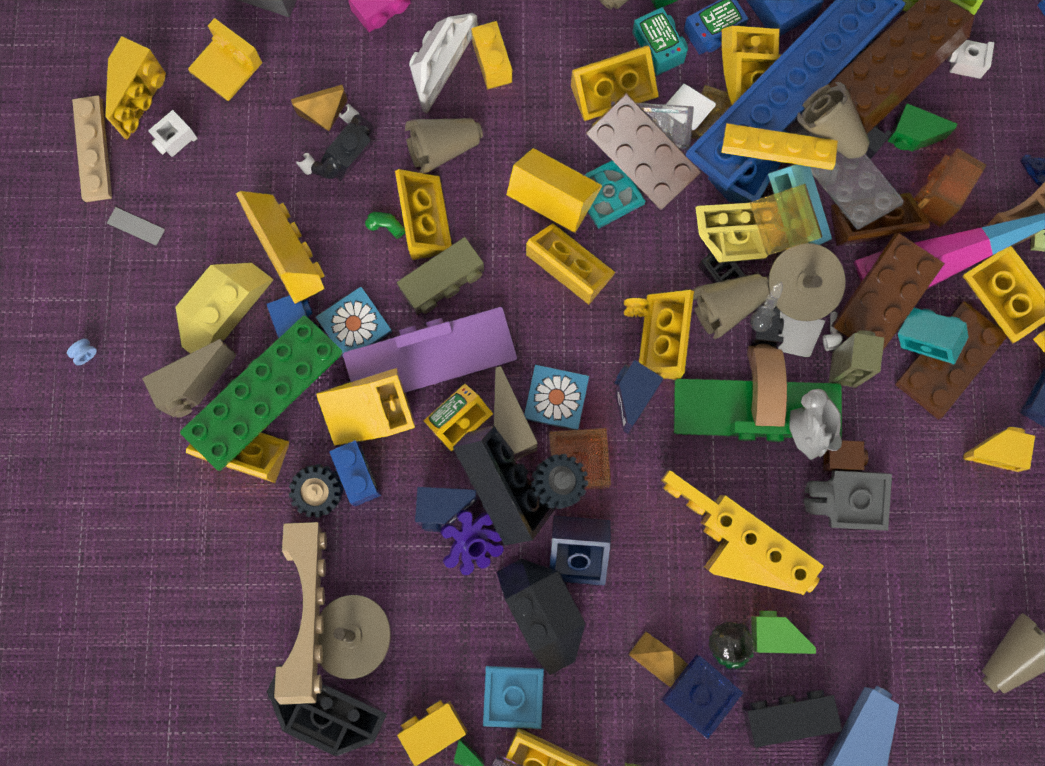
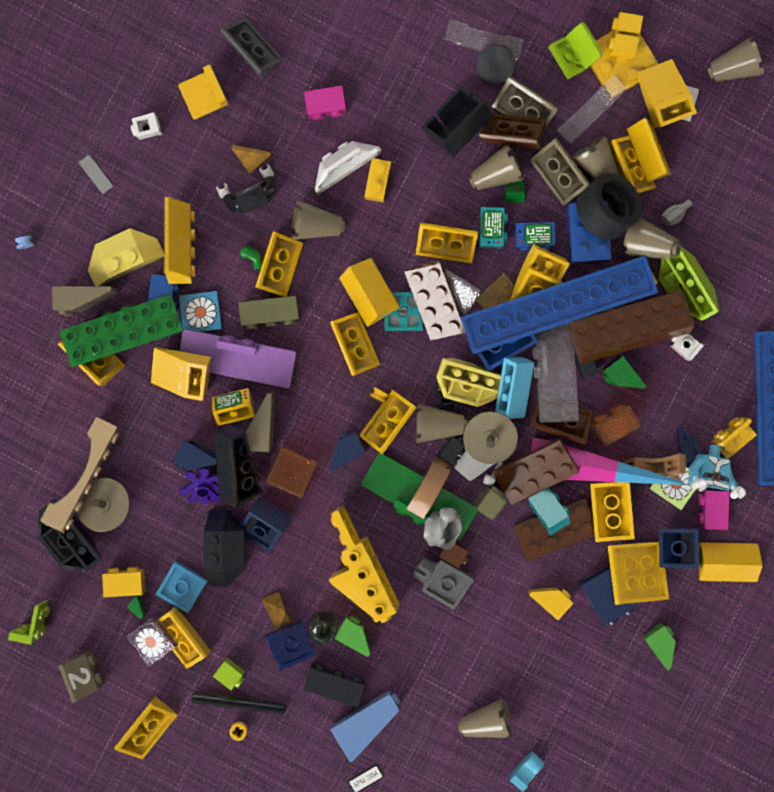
camera: 25 degrees right, 10 degrees up
tan plate [72,95,112,202] -> none
yellow slope [106,36,166,140] -> none
black wheel [289,464,343,518] -> none
blue brick [329,440,381,507] -> none
tile [524,365,589,431] -> none
black wheel [531,454,588,509] -> none
white sticker [662,84,716,130] -> none
yellow plate [721,123,838,170] -> none
clear yellow plate [750,183,823,255] -> none
clear bar [750,282,783,333] -> none
dark tan cone [797,82,870,159] -> none

